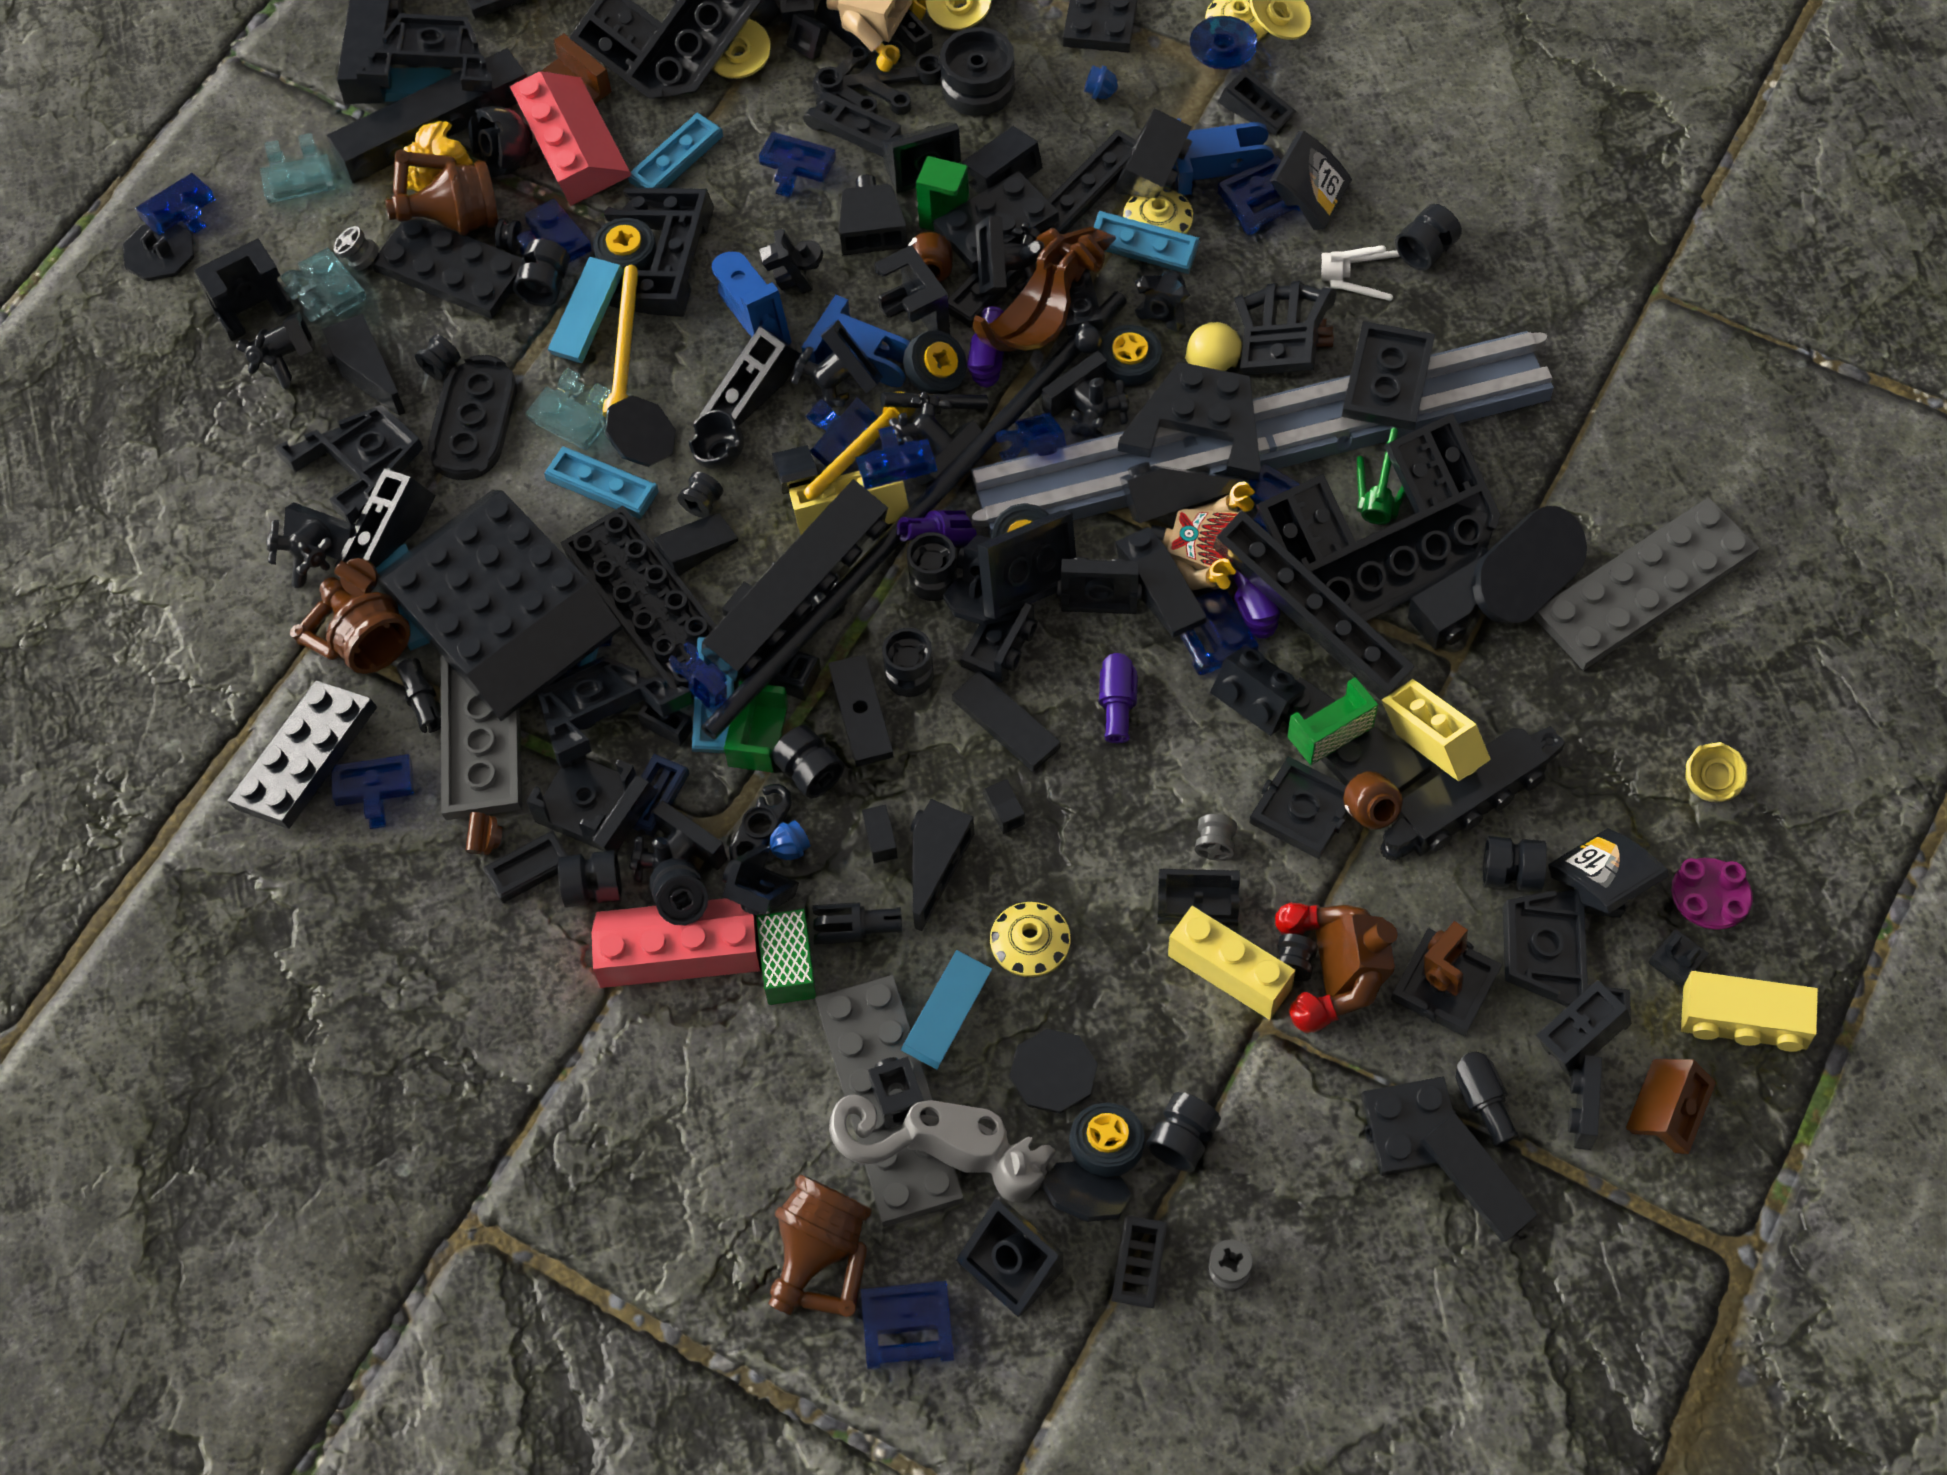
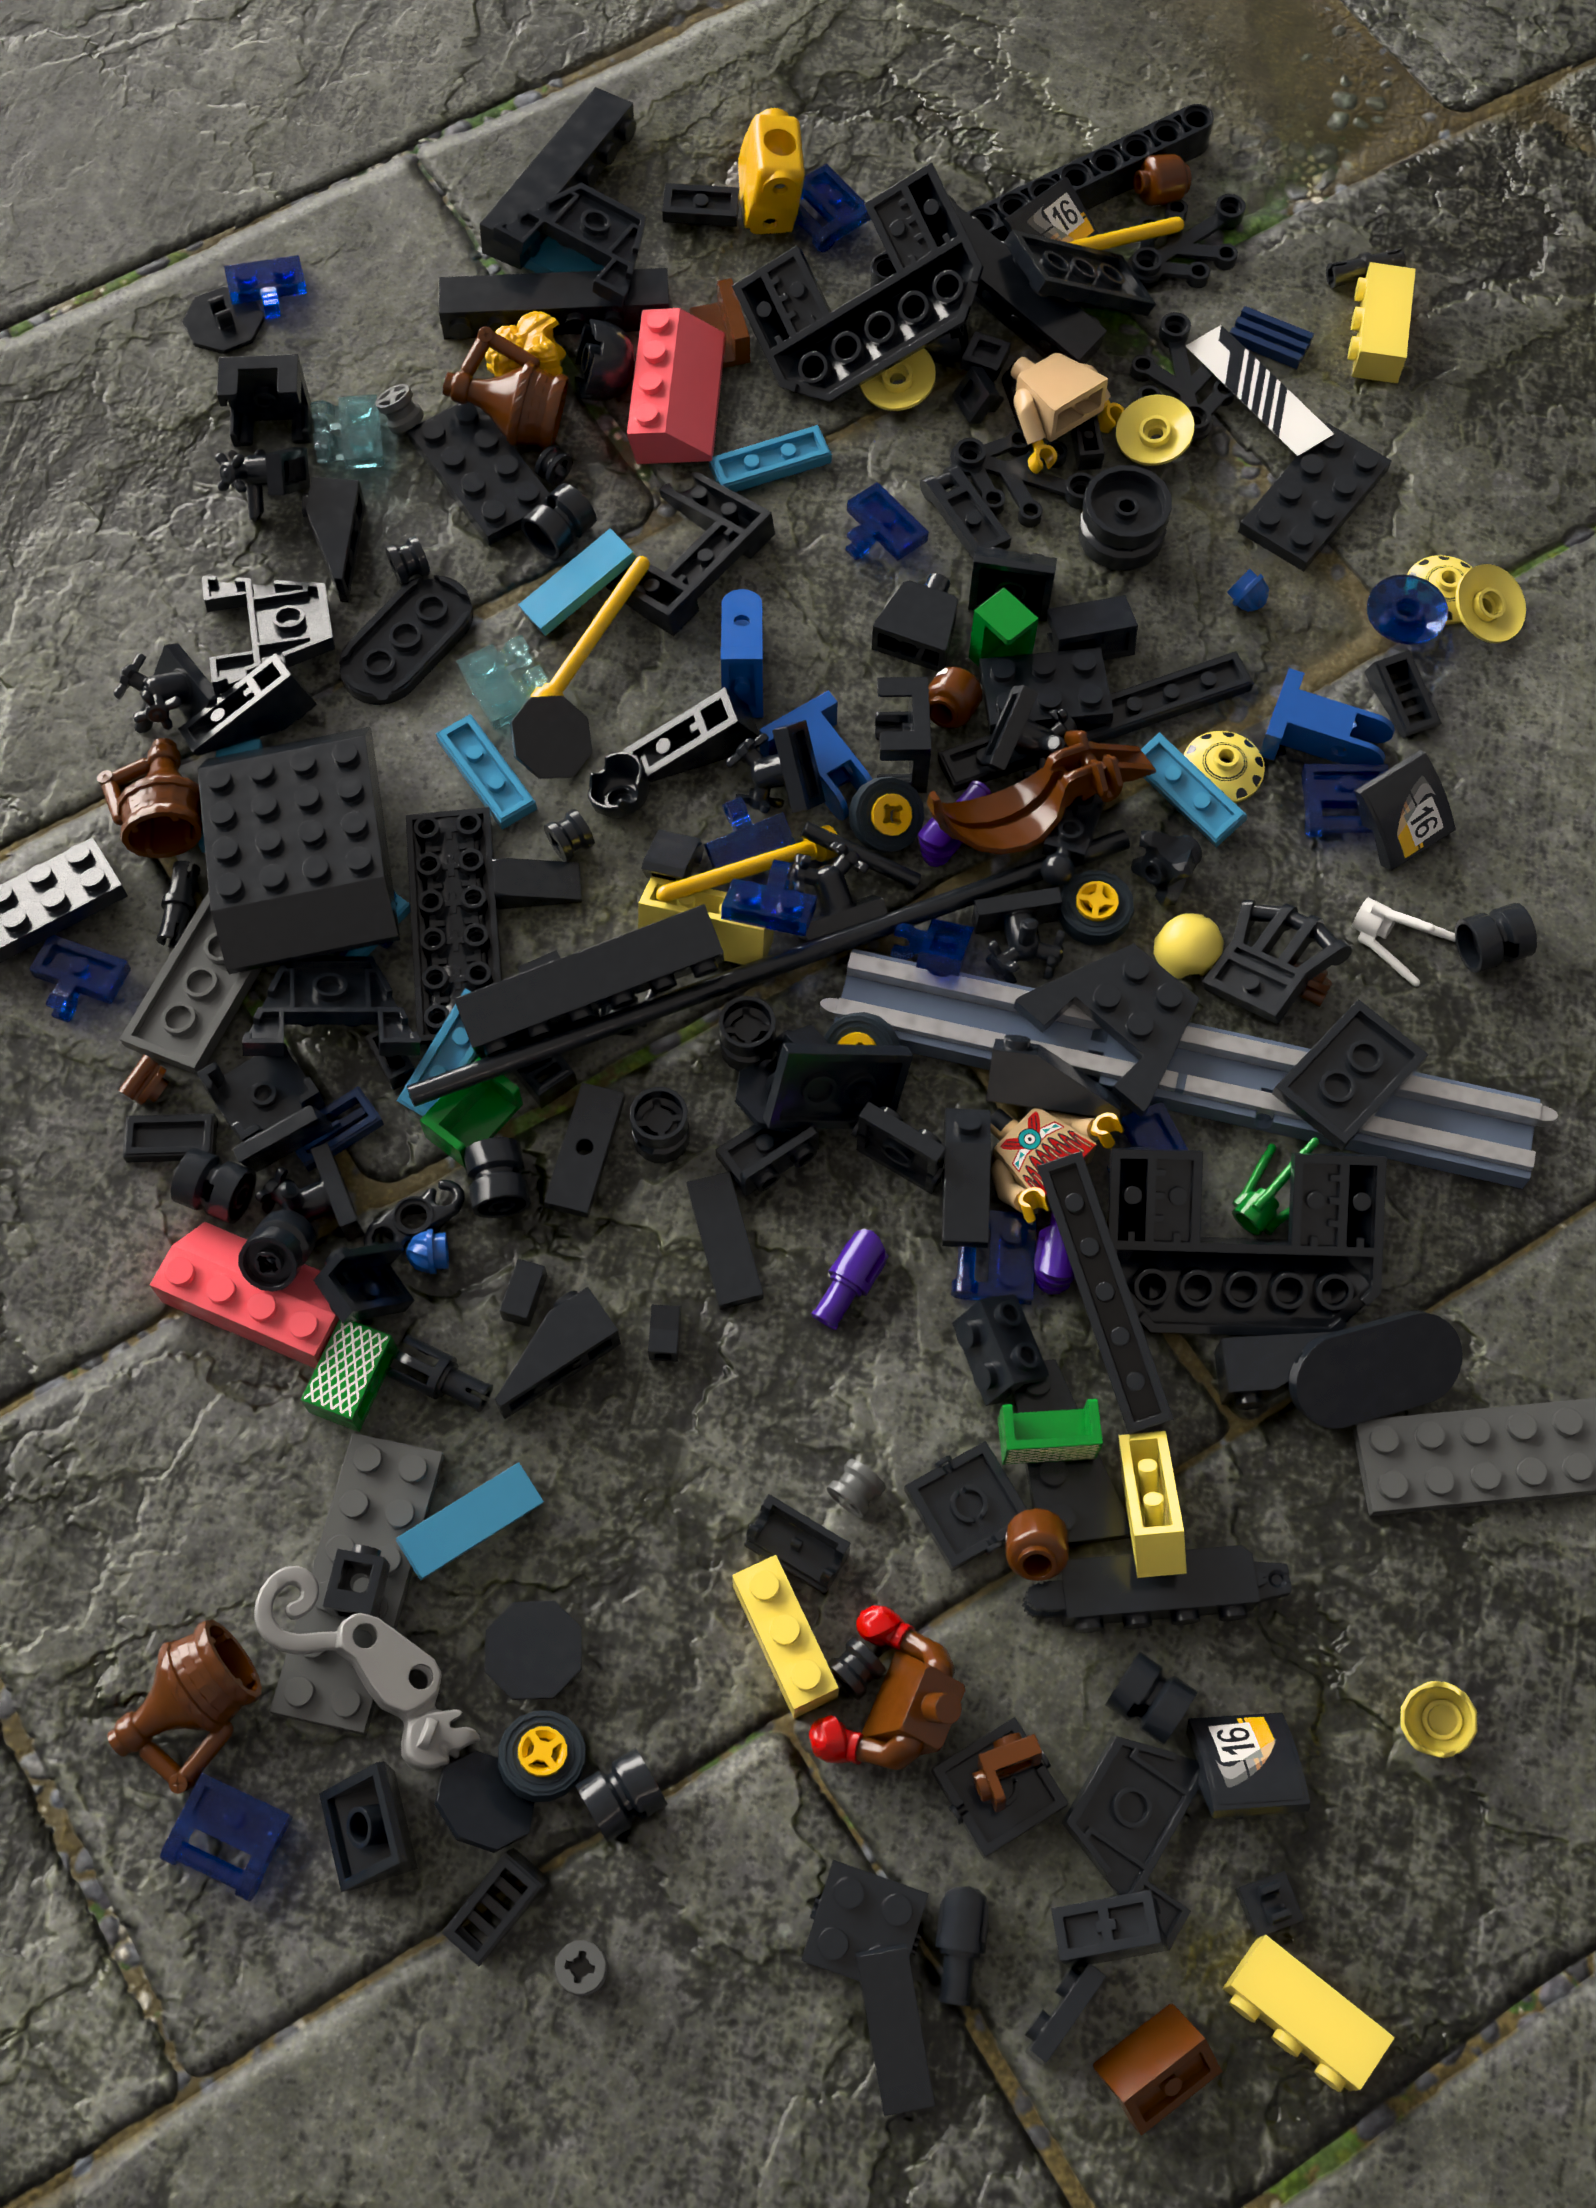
camera: 25 degrees right, 5 degrees up
clear light blue plate [260,133,335,203] -> none
reddish brown plate [334,558,378,596] -> none
clear blue plate [517,198,592,263] -> none
black wheel [593,218,657,270] -> none
clear blue plate [669,642,727,714] -> none
black hips [760,228,823,294] -> none
dark purple arm [896,510,977,548] -> none
light yellow dish [990,902,1070,977] -> none
black slope [1113,108,1192,198] -> none
magenta dish [1671,858,1753,930] -> none

